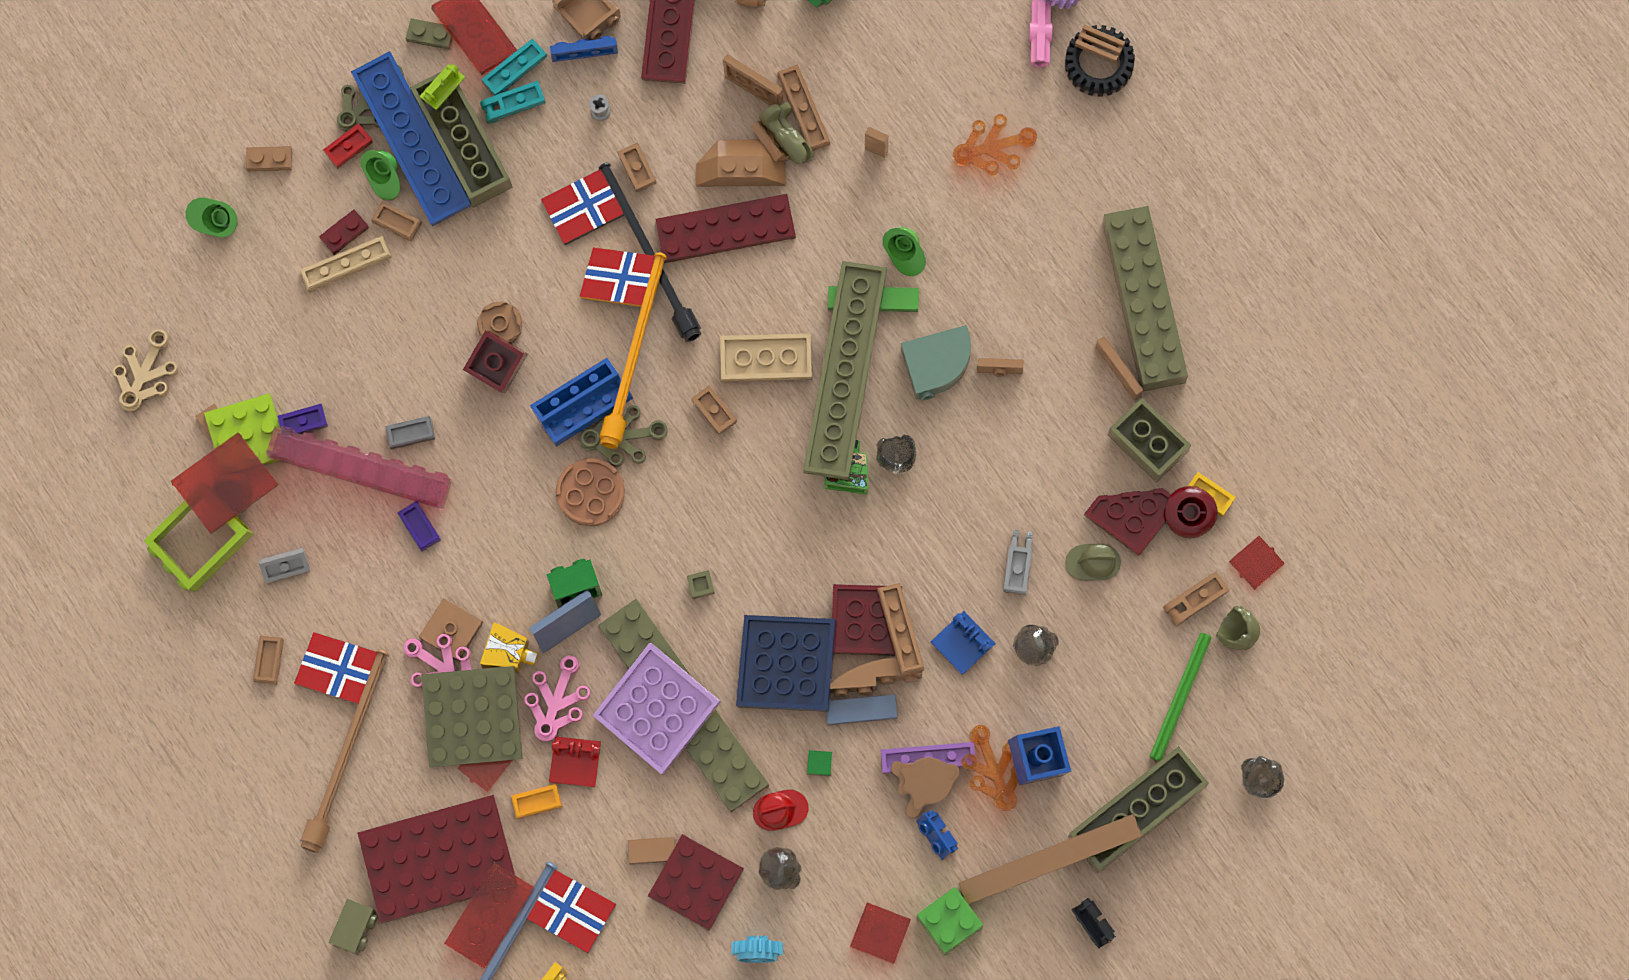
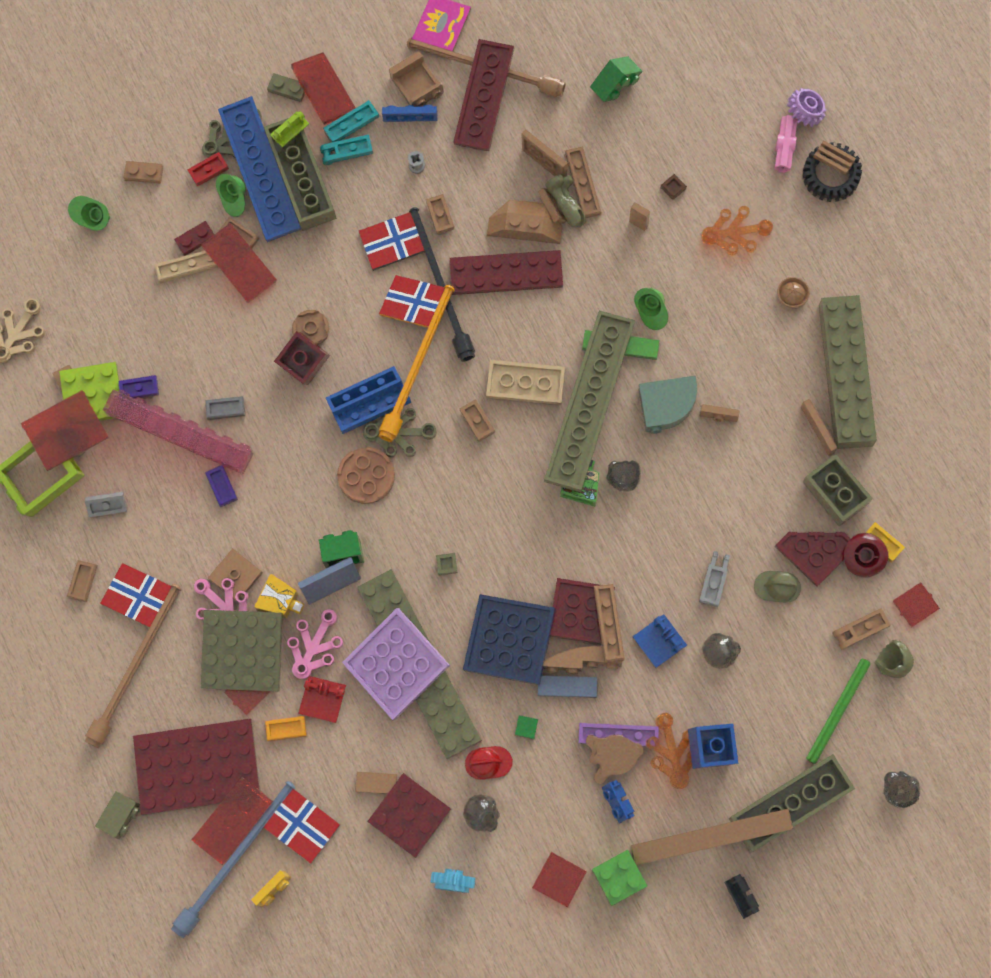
camera: 10 degrees right, 0 degrees up
none -> clear red tile [201,223,277,303]
none -> reddish brown tile [660,174,687,200]
none -> medium nougat hat [777,277,810,308]

